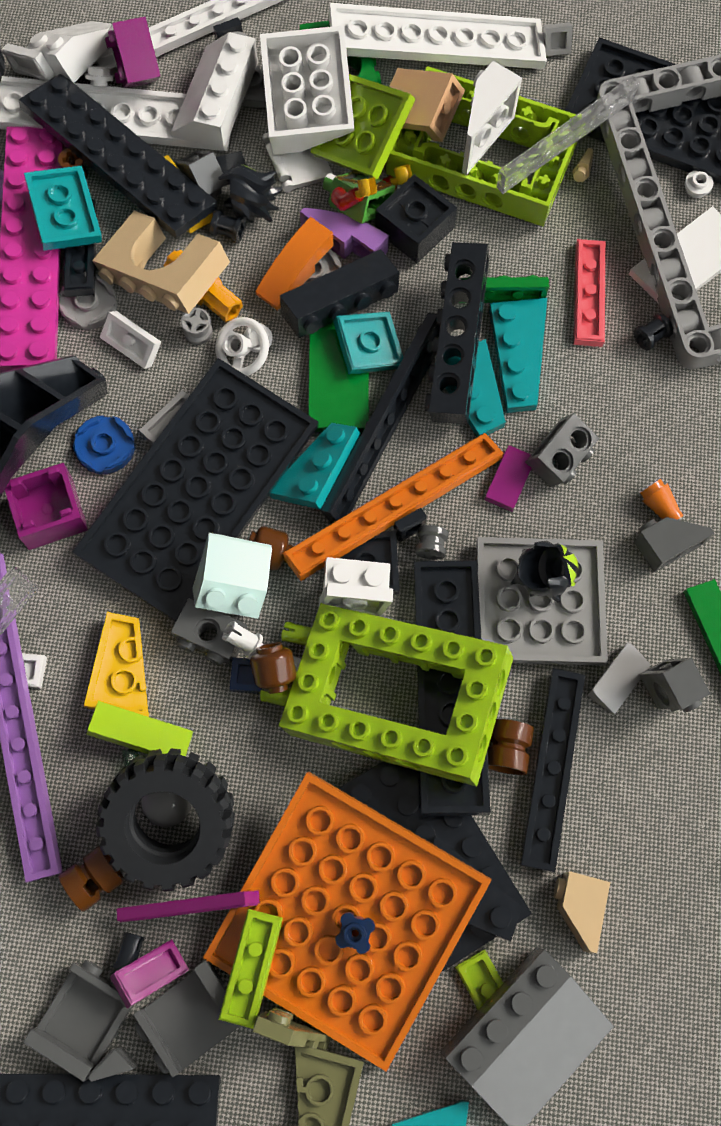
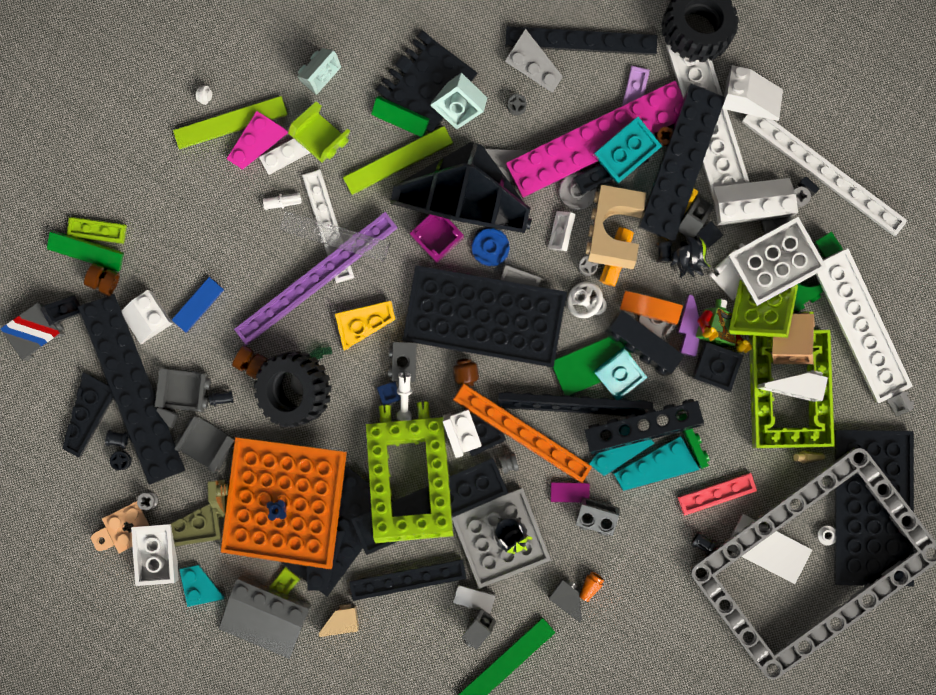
camera: 75 degrees right, 15 degrees up
white tile [1,43,55,81] -> none
white plate [85,66,113,86] -> none
lime tile [86,701,193,756] -> none
magenta container [105,16,161,88] -> none
magenta tile [110,939,189,1009] -> none
magenta tile [116,890,260,922] -> none
light aqua slope [193,533,272,619] -> none
lime tile [218,909,283,1029] -> none
reddish brown head [250,642,297,694] -> none
teal wing [269,423,361,509] -> none
black tile [393,508,427,542] -> none
reddish brown wheel [487,719,534,775] -> none
clear tile [497,76,640,194] -> none

